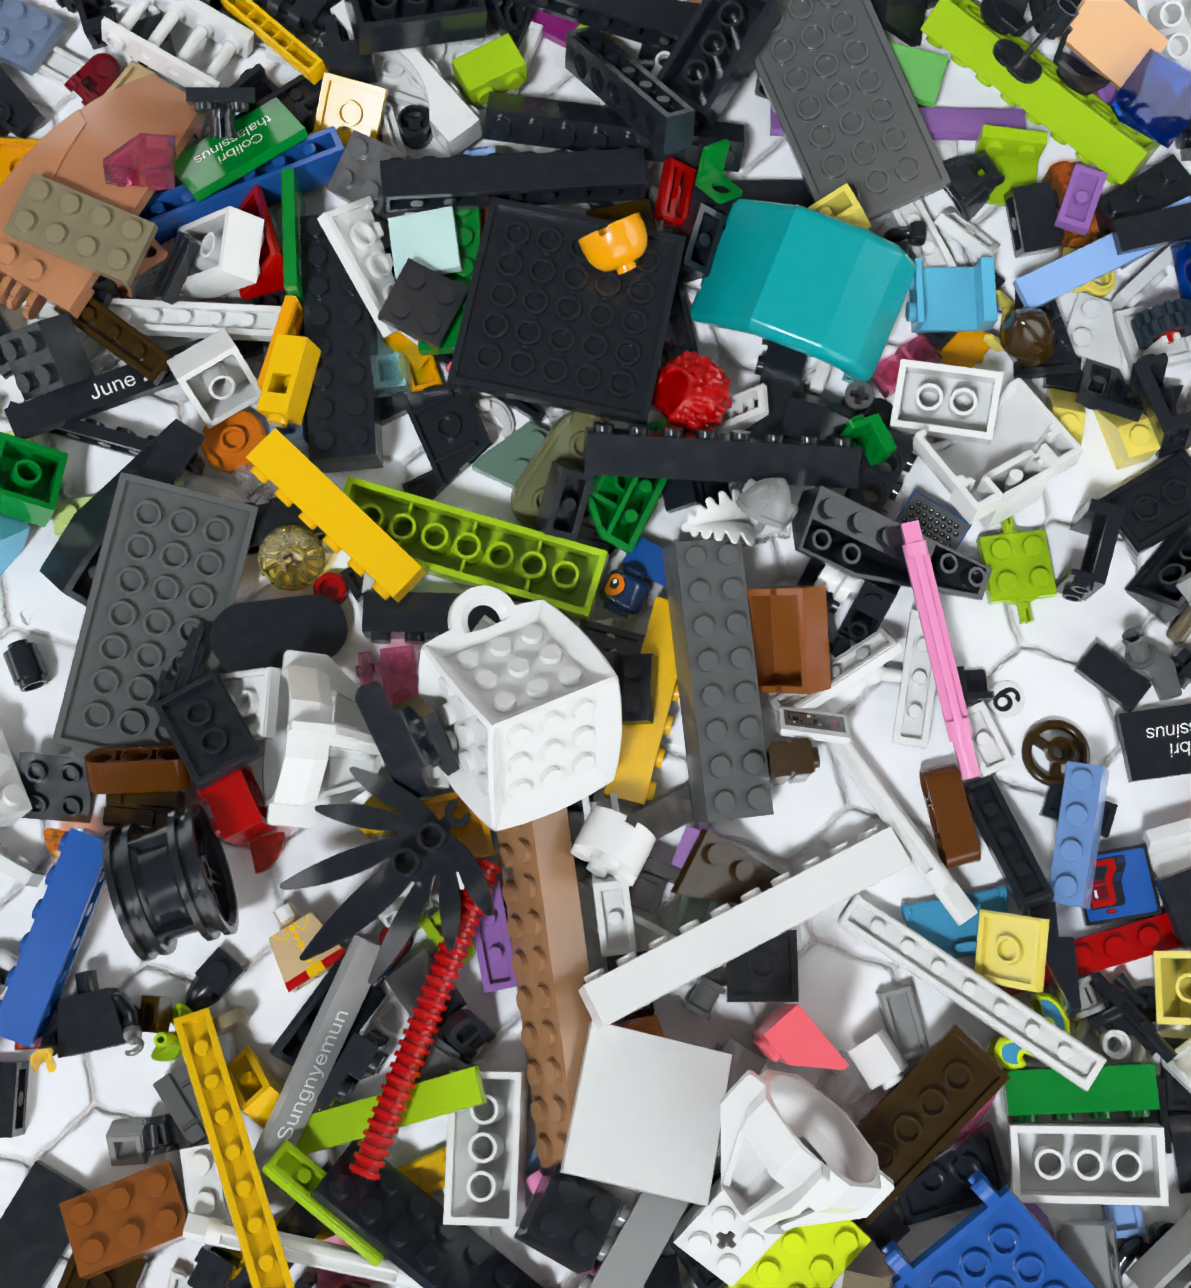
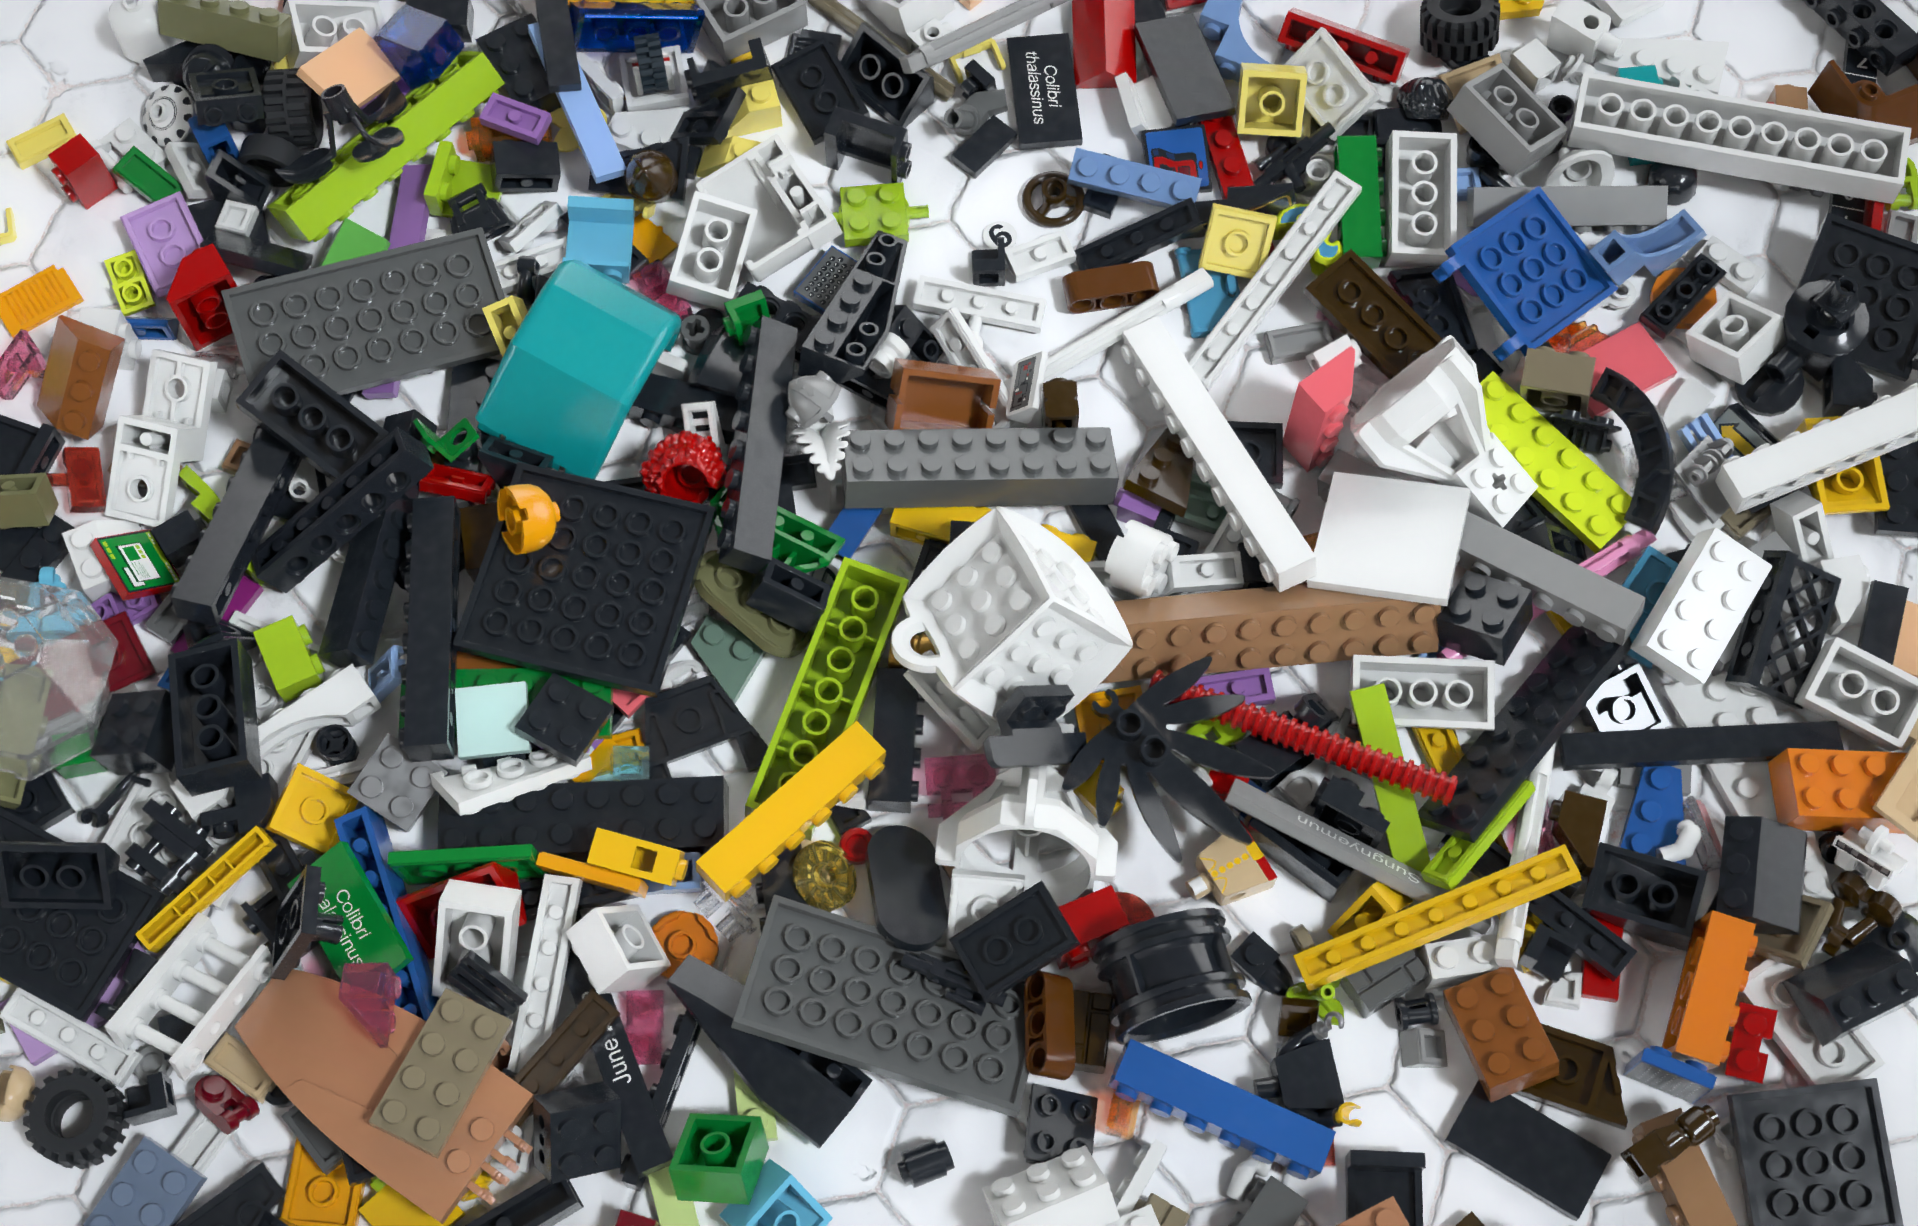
camera: 90 degrees left, 10 degrees down
dark blue head [600,566,650,619] -> none
bright pink piece [900,520,980,779] -> none
none -> clear pink slope [625,990,664,1065]

